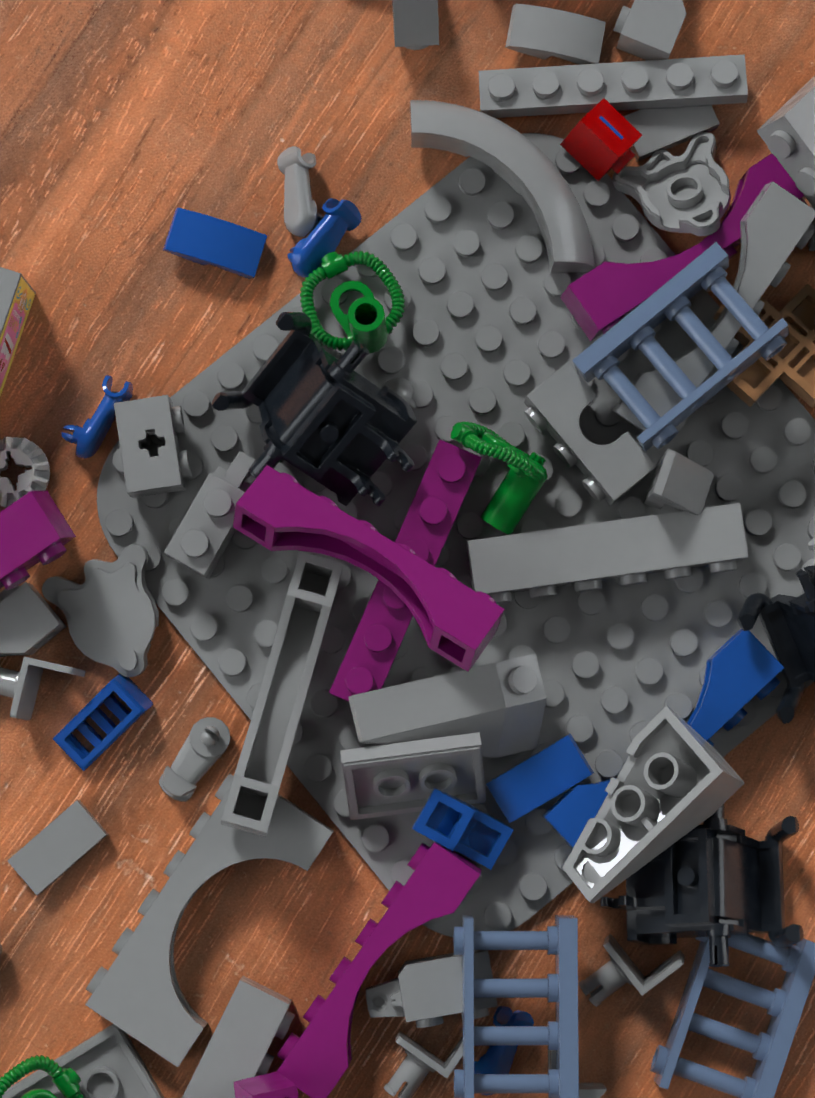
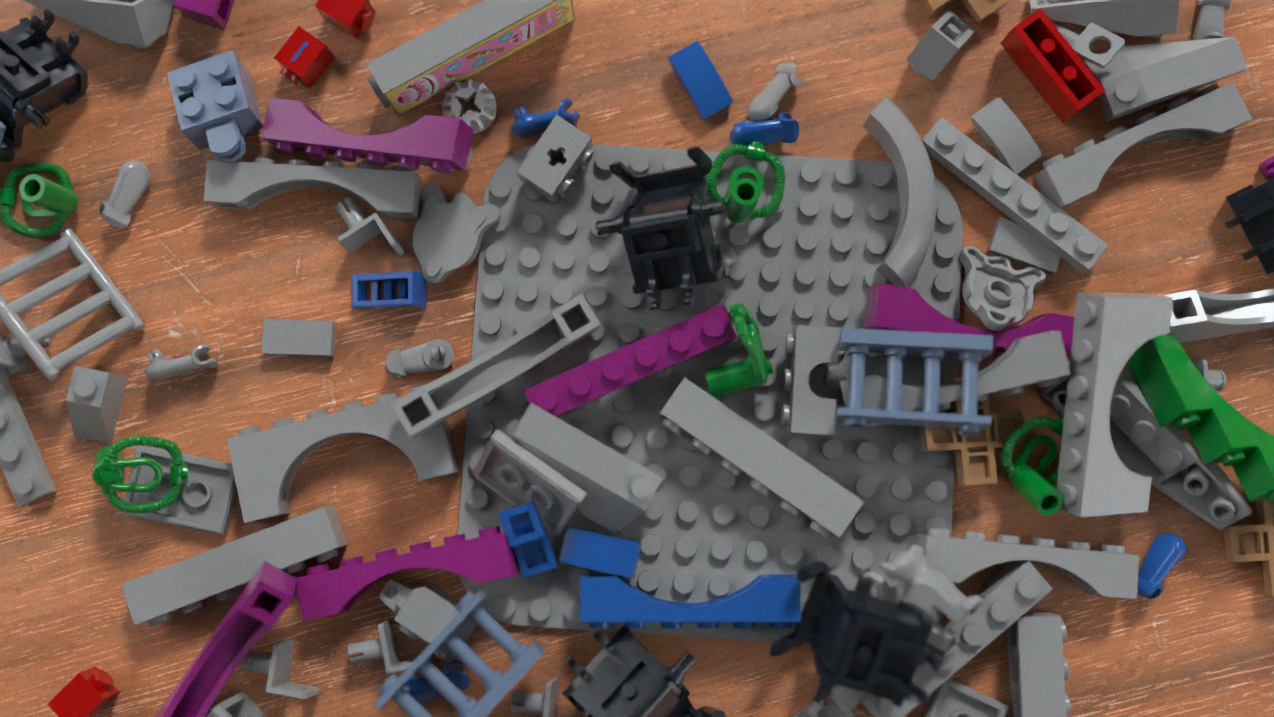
camera: 50 degrees right, 0 degrees up
light grey hinge [164,451,256,579] -> none
magenta arch [233,465,505,672] -> none
red brick [560,98,642,182] -> none
light grey wedge [562,706,745,903] -> none
light grey slope [644,449,713,515] -> none

